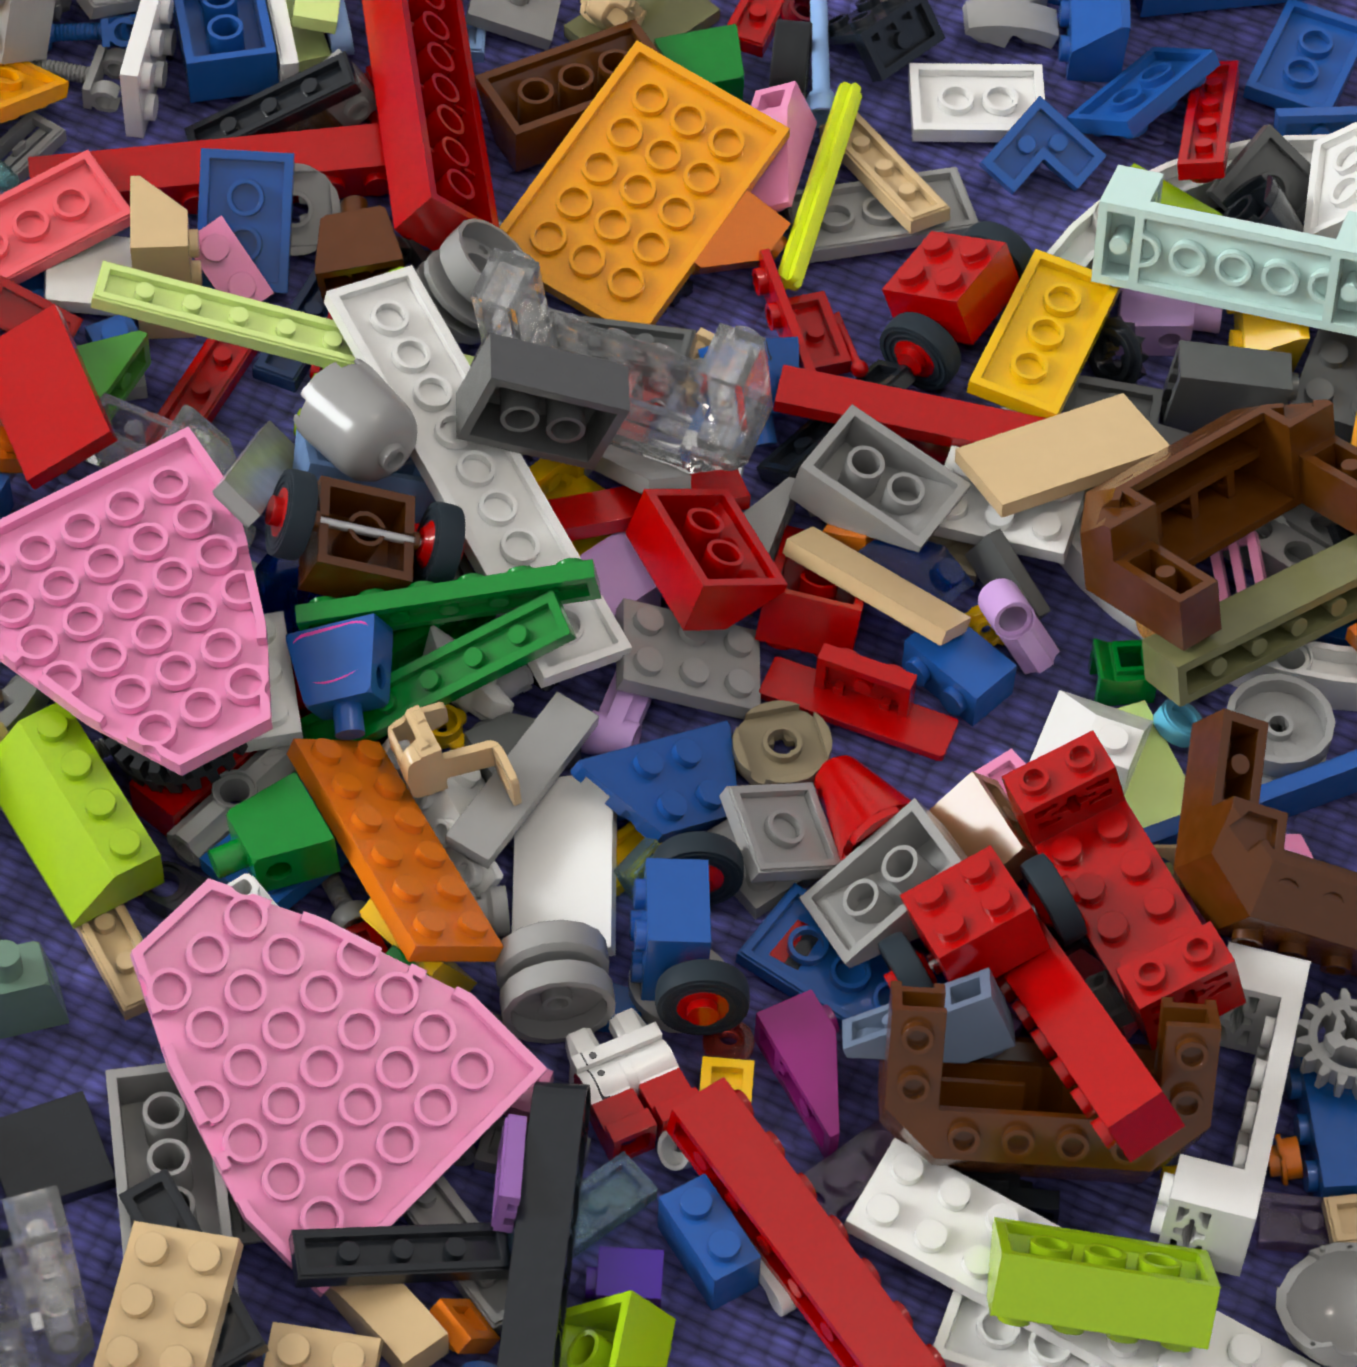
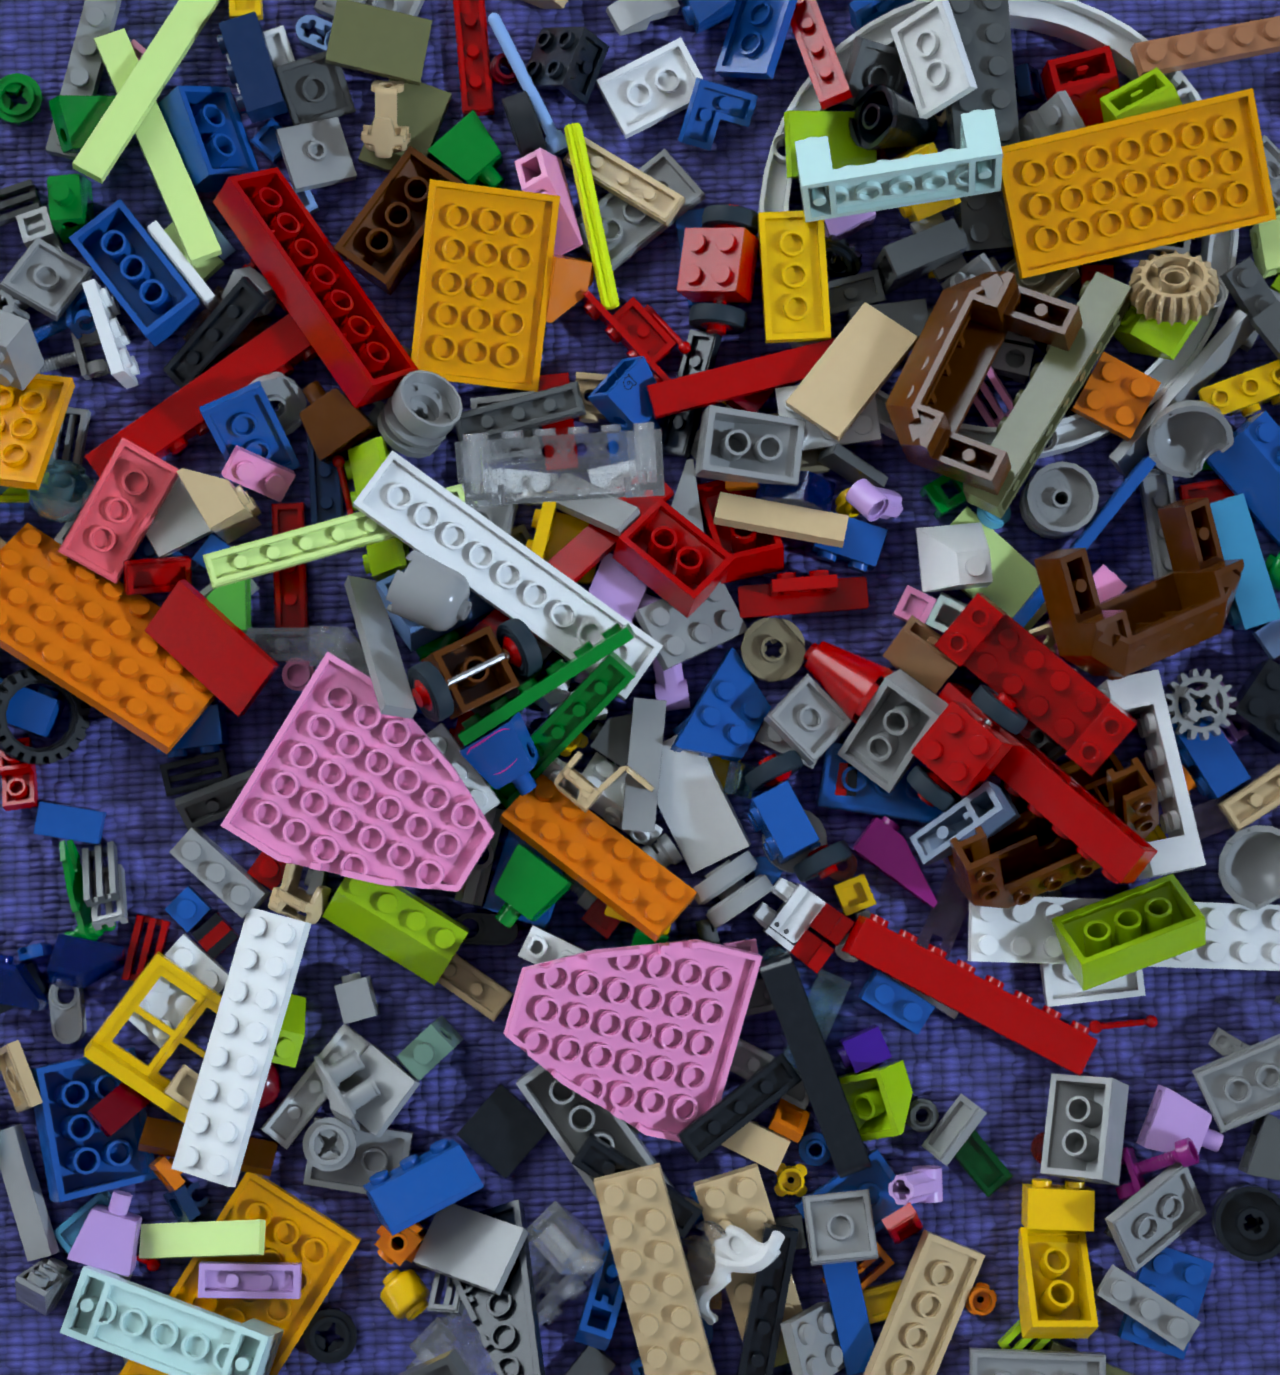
camera: 25 degrees left, 30 degrees up
dark grey brick [456,333,630,470] -> none
medium lavender tile [491,1114,527,1233] -> none

